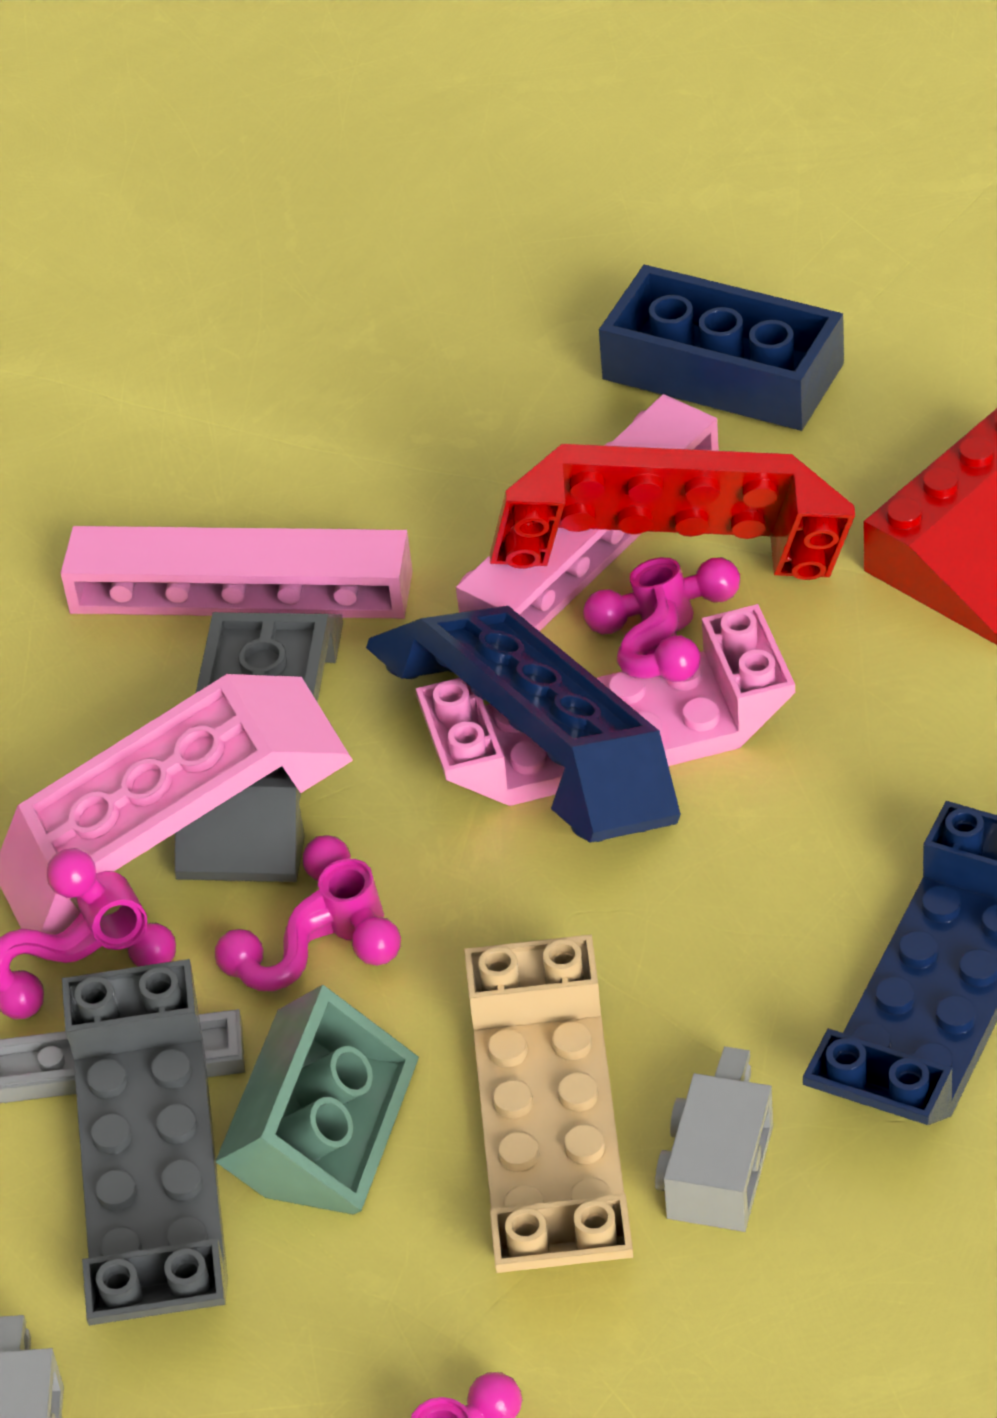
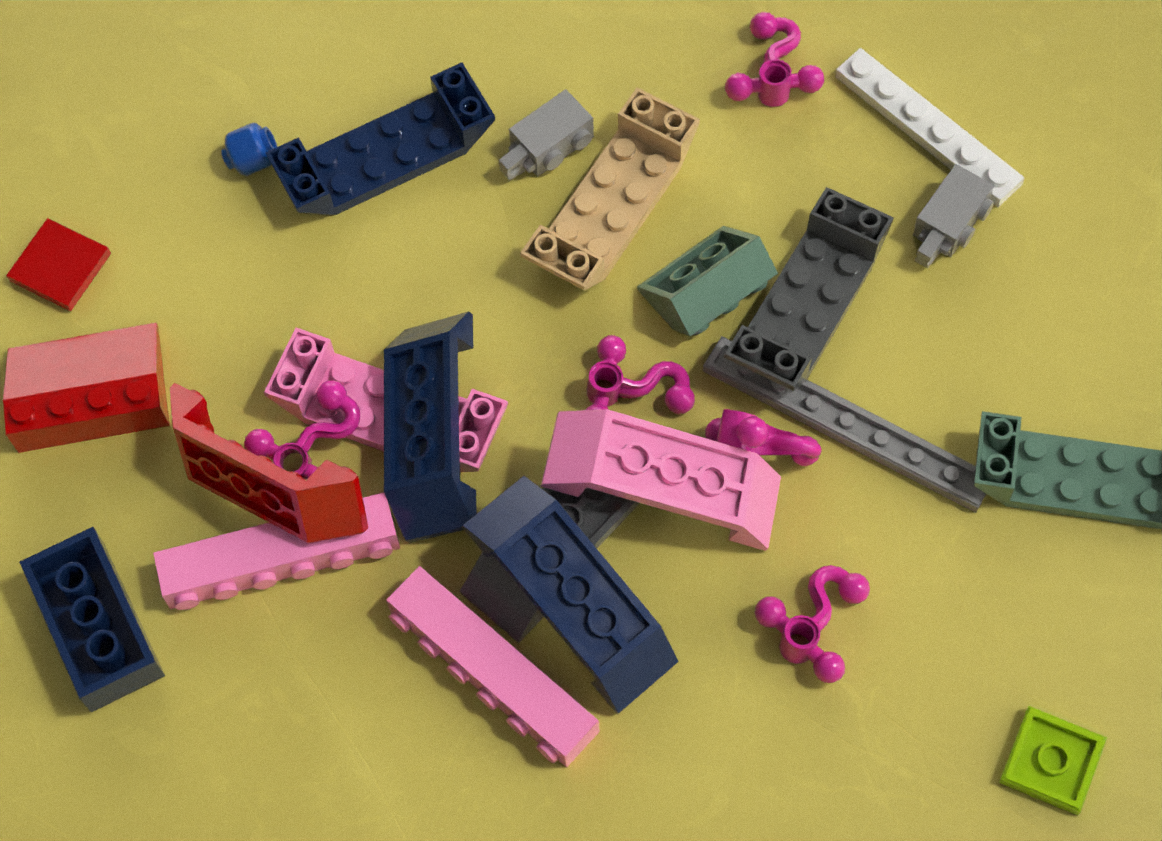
camera: 145 degrees left, 20 degrees up
none -> dark blue slope [462,476,679,714]

